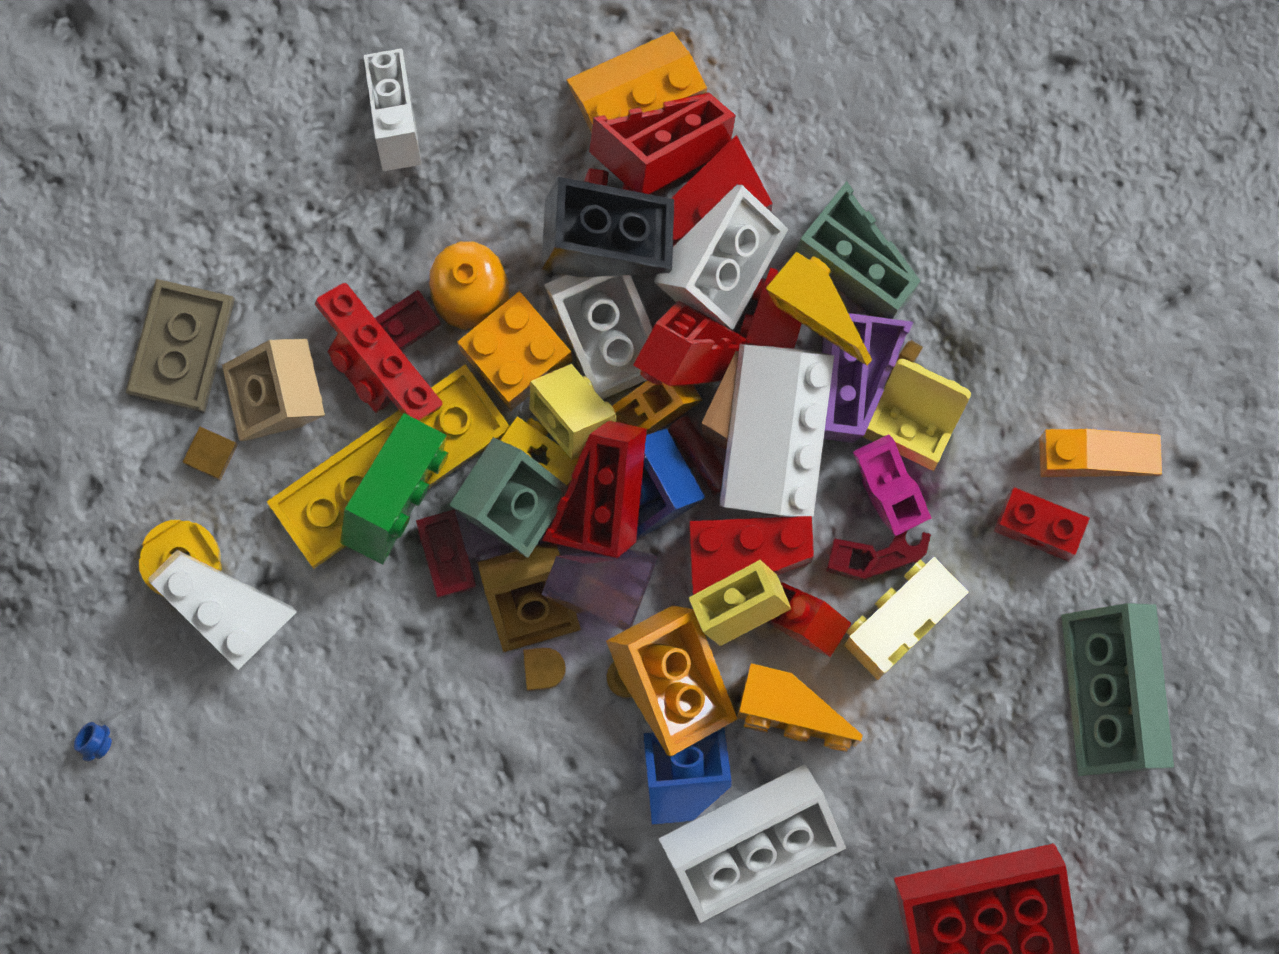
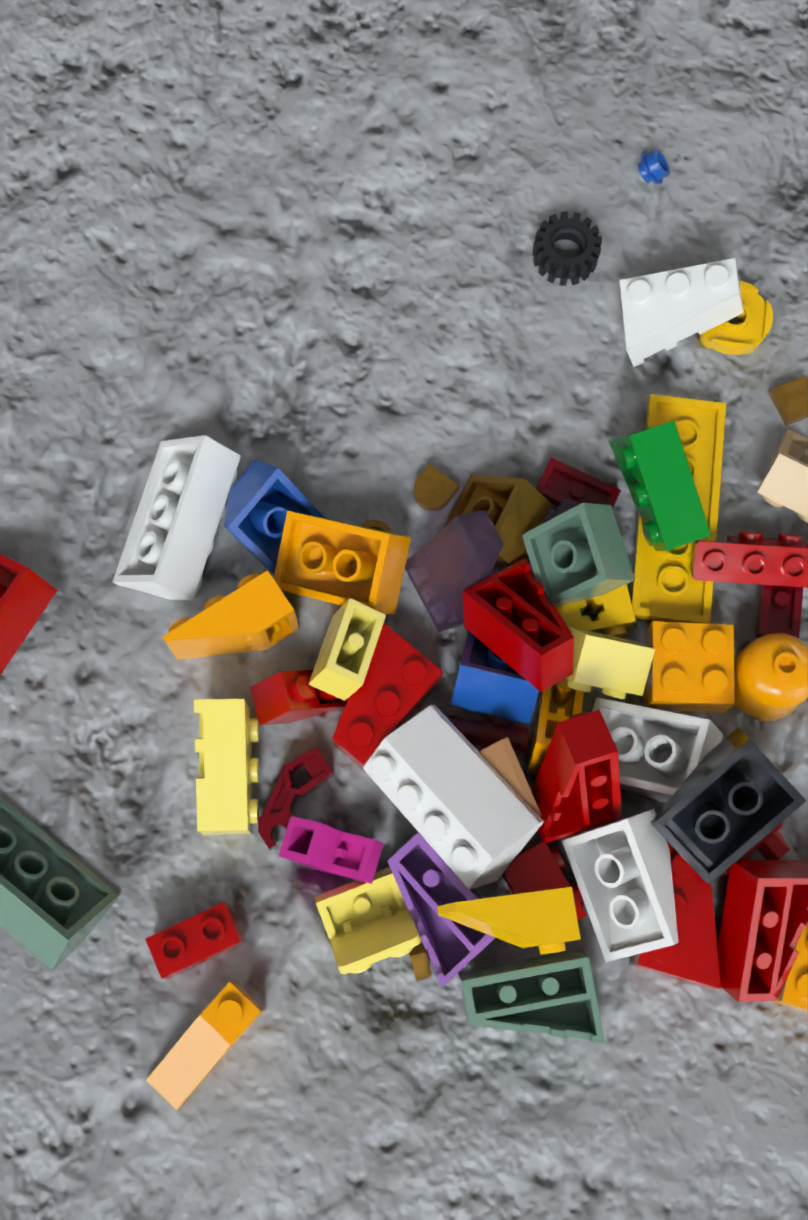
camera: 130 degrees right, 5 degrees down
none -> black tyre [532,211,602,286]

